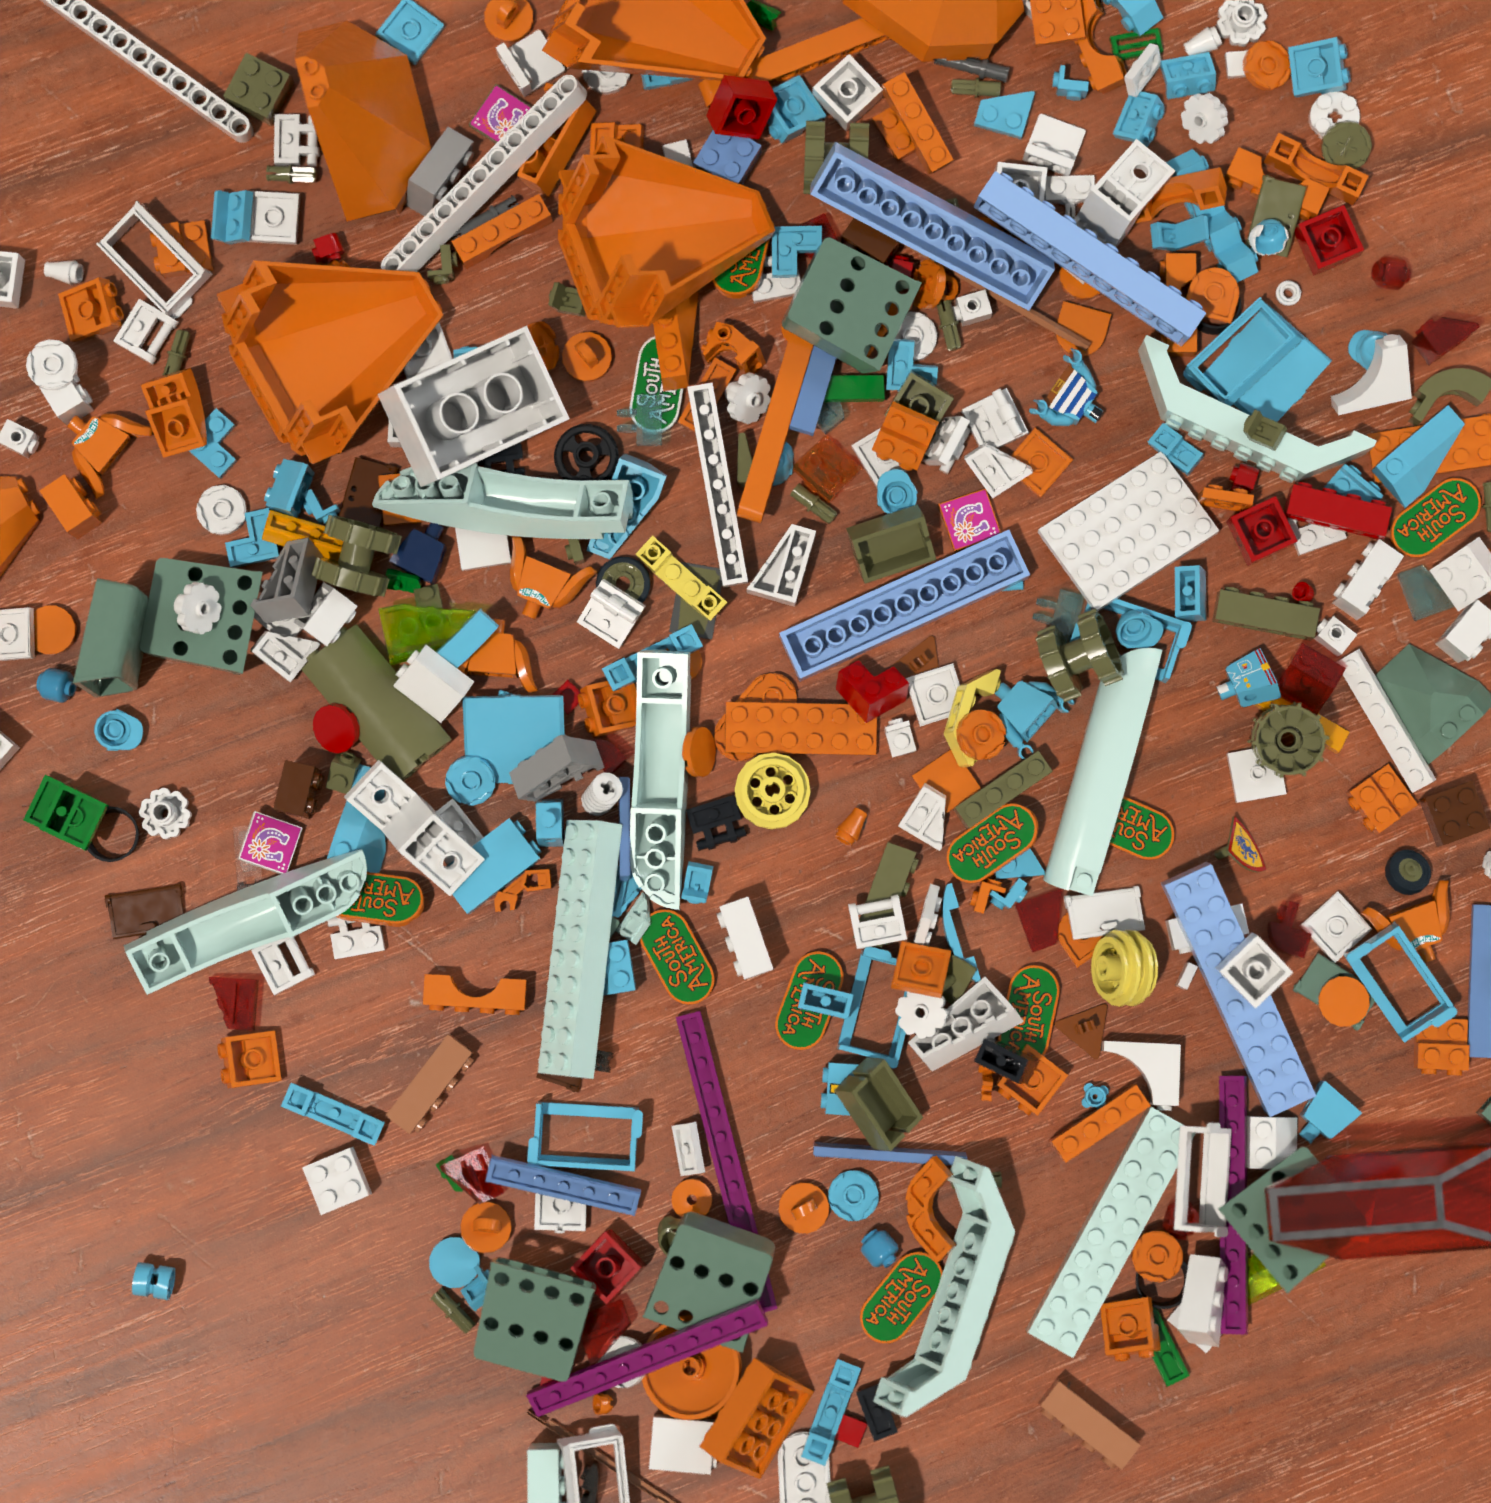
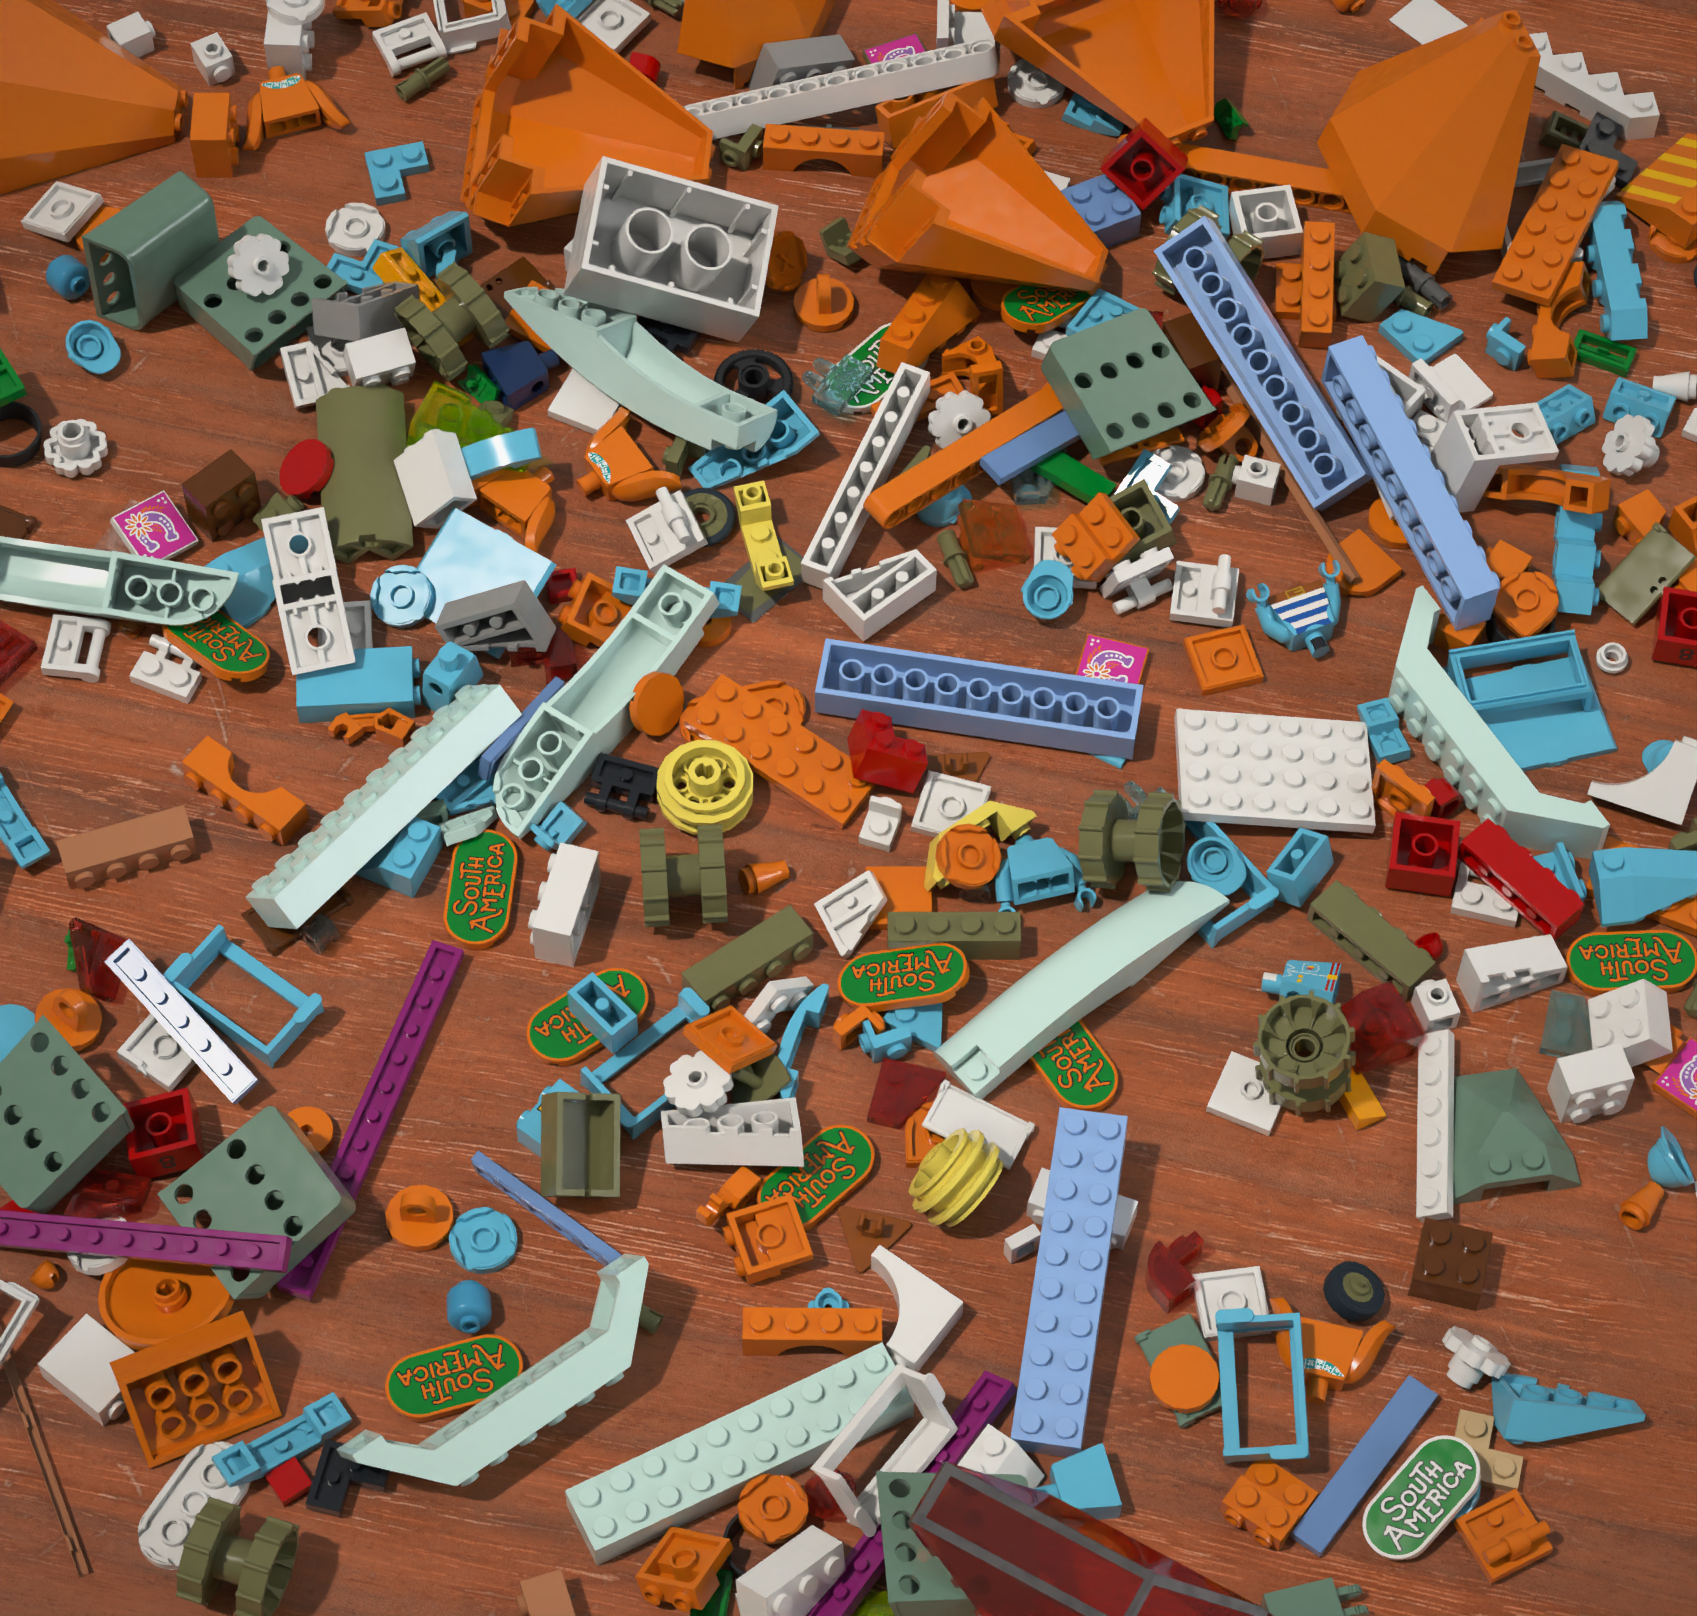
camera: 30 degrees right, 25 degrees down
orange slope [140,367,207,458] -> none
white piece [581,773,623,816] -> none
white plate [672,1122,705,1176] -> none
olive piece [846,504,936,584] -> none
white plate [848,895,907,949] -> none
orange plate [905,1155,956,1263] -> none
white wing [964,443,1033,498] -> none
black brick [974,1038,1038,1084] -> none
white plate [1124,43,1161,97] -> none
medium azure bracket [1150,215,1209,251] -> none
shield [1215,816,1266,872] -> none
white brick [1215,932,1293,1008] -> none
olive bracket [1243,409,1287,451] -> none
medium azure hair [1248,219,1289,256] -> none
orange plate [1346,764,1418,834] -> none
none -> olive piece [639,824,728,927]
none -> olive brick [1334,232,1405,323]

